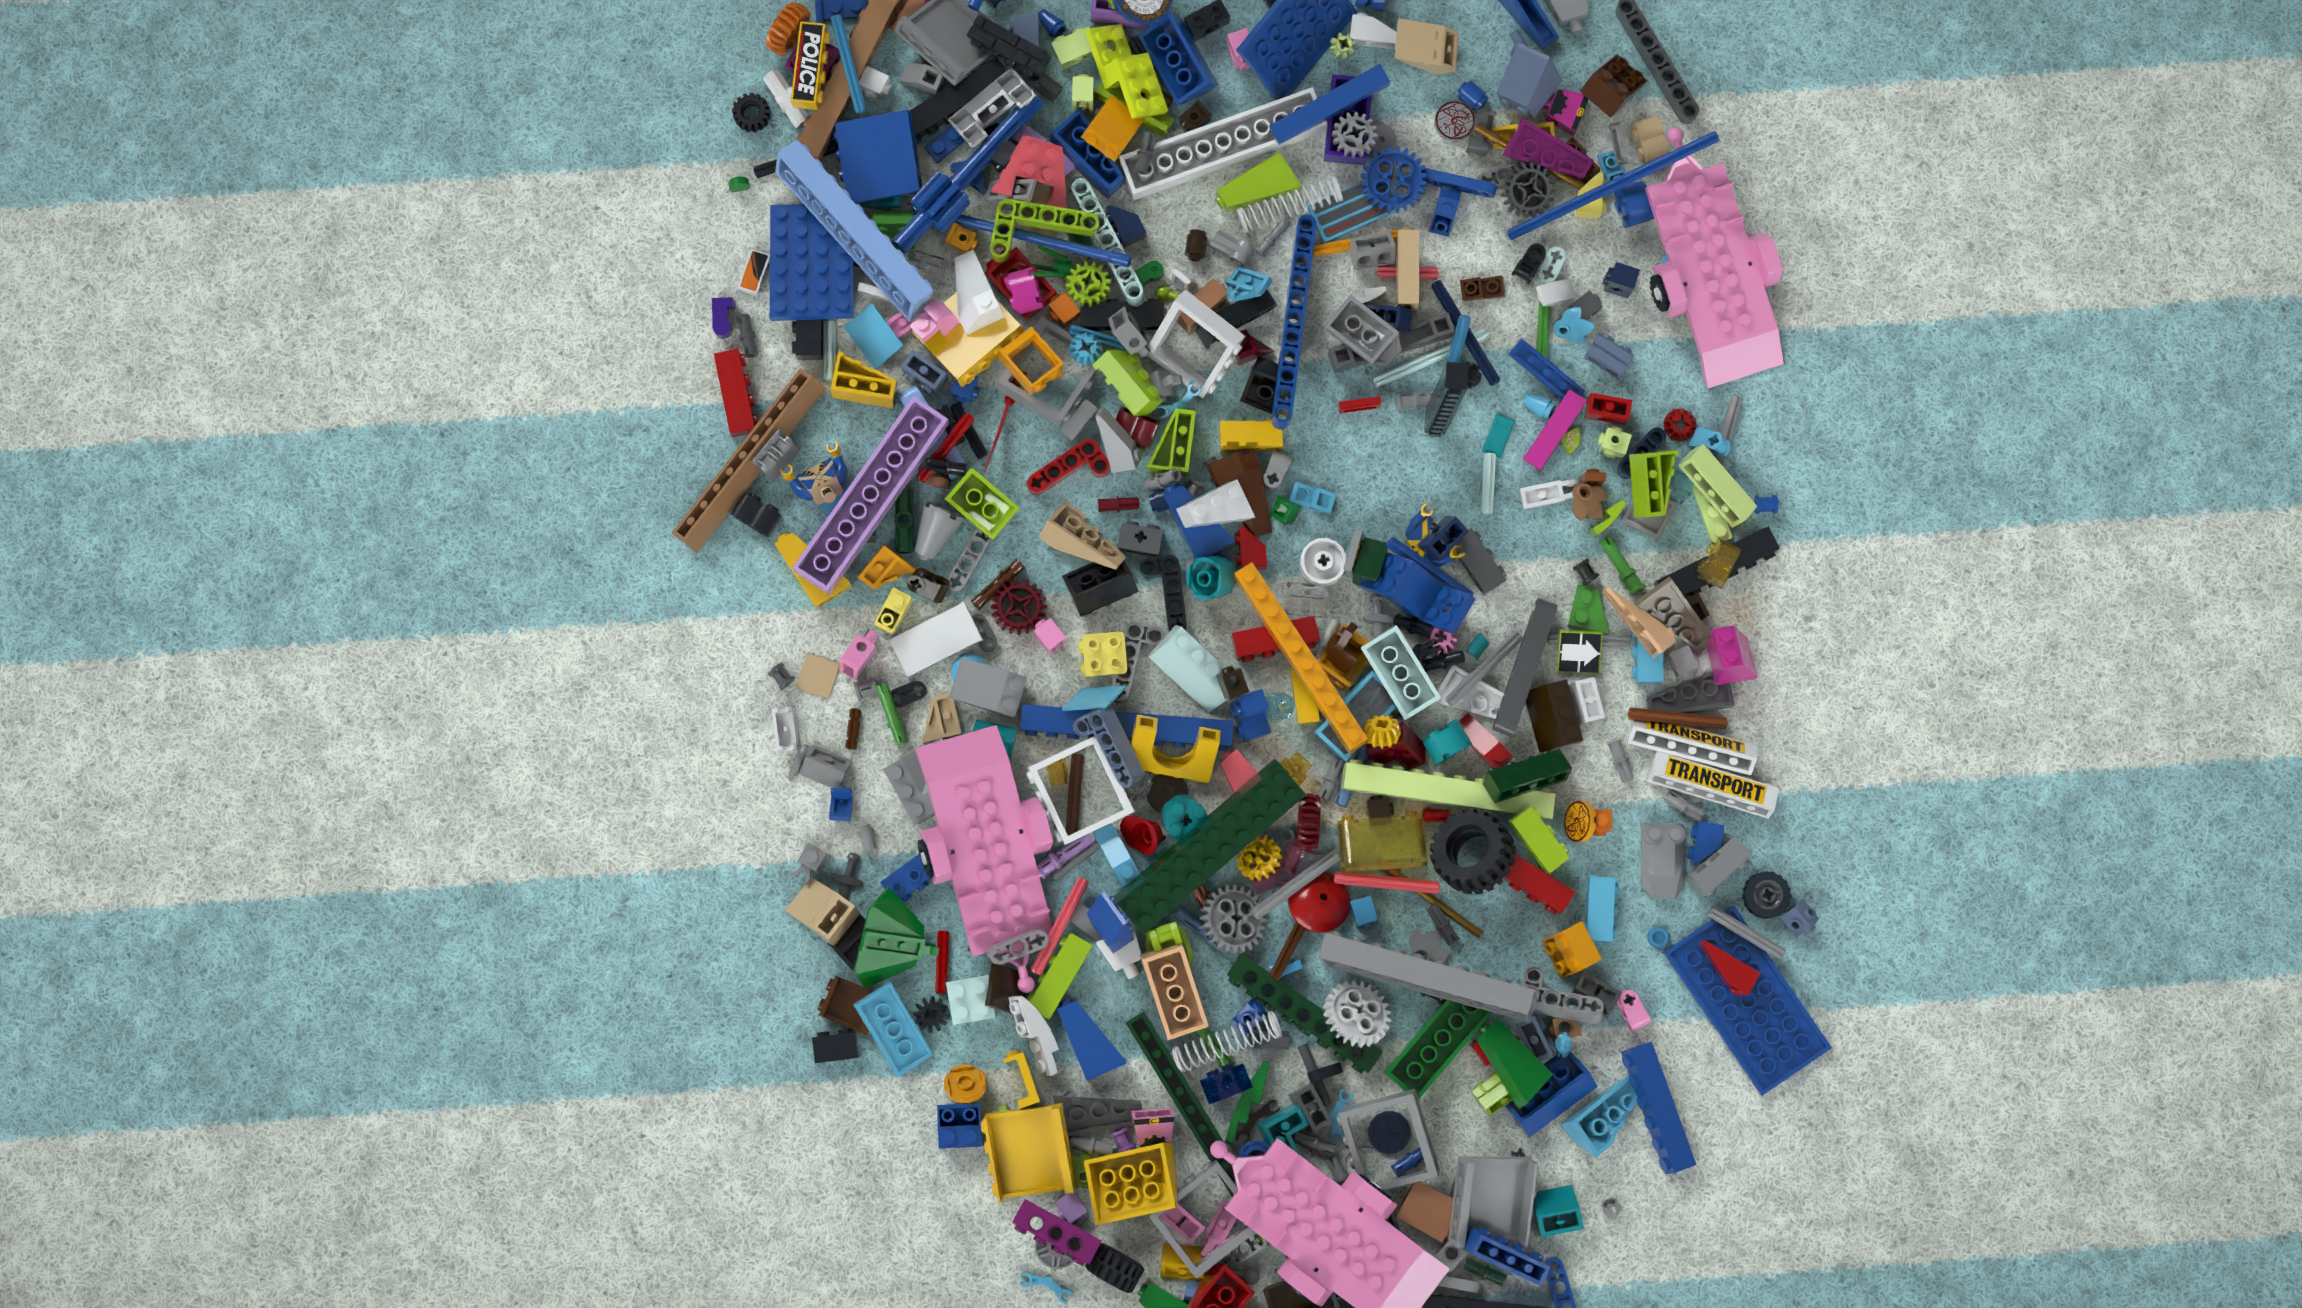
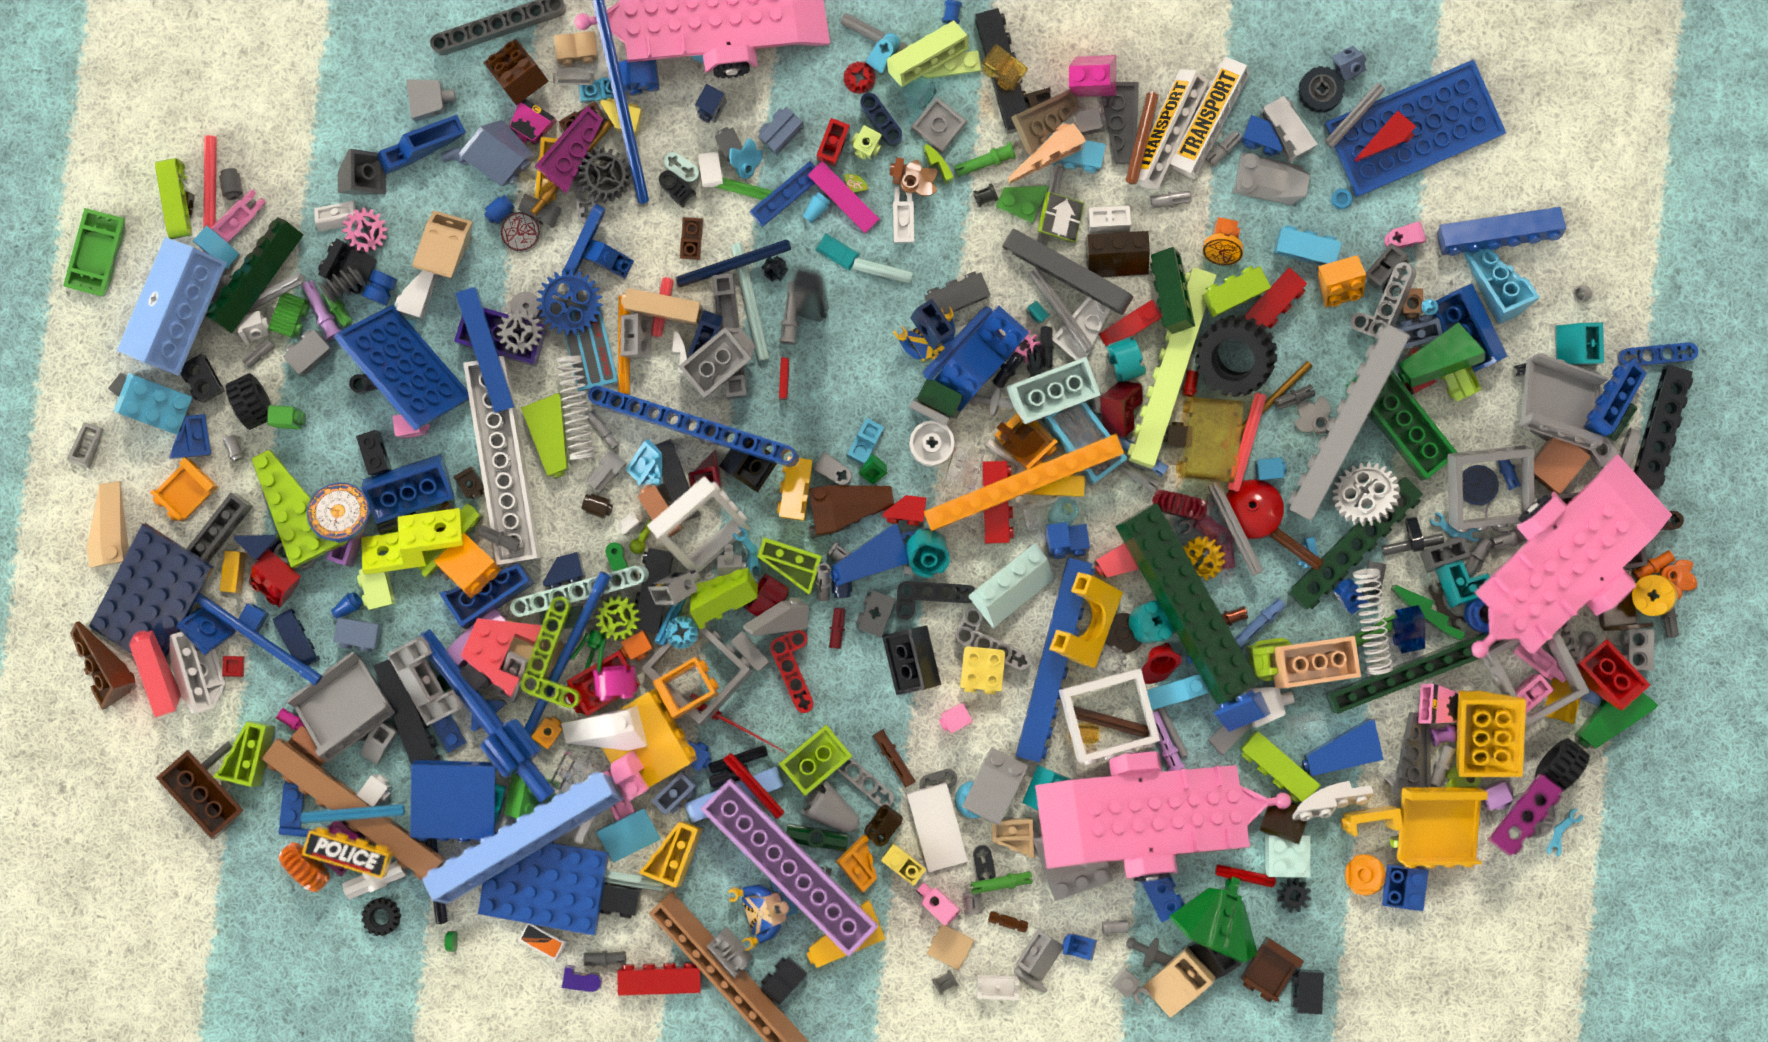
camera: 80 degrees left, 5 degrees up
medium azure tile [853,982,934,1078] -> none
black axle [924,458,967,477] -> none
nougat tile [928,476,950,489] -> none
black brick [967,15,1051,78] -> none
light grey beam [987,929,1048,965] -> none
dark red gear [991,578,1048,636] -> none
dark grey piece [1024,72,1063,102] -> none
coral axle [1031,877,1089,975] -> none
tan wedge [1038,501,1126,570] -> none
medium azure window [1062,685,1126,711] -> none
yellowish green brick [1072,74,1094,115] -> none
sand blue beam [1073,706,1144,788] -> none
white wedge [1176,480,1255,528] -> none
light grey gear [1199,884,1267,954] -> none
dark brown brick [1216,665,1250,700] -> none
clear yellow brick [1280,752,1313,786] -> none
yellowish green gear [1329,32,1355,59] -> none
yellow gear [1364,714,1401,749] -> none
dark azure axle [1447,315,1471,363] -> none
lime wedge [1629,450,1679,517] -> none

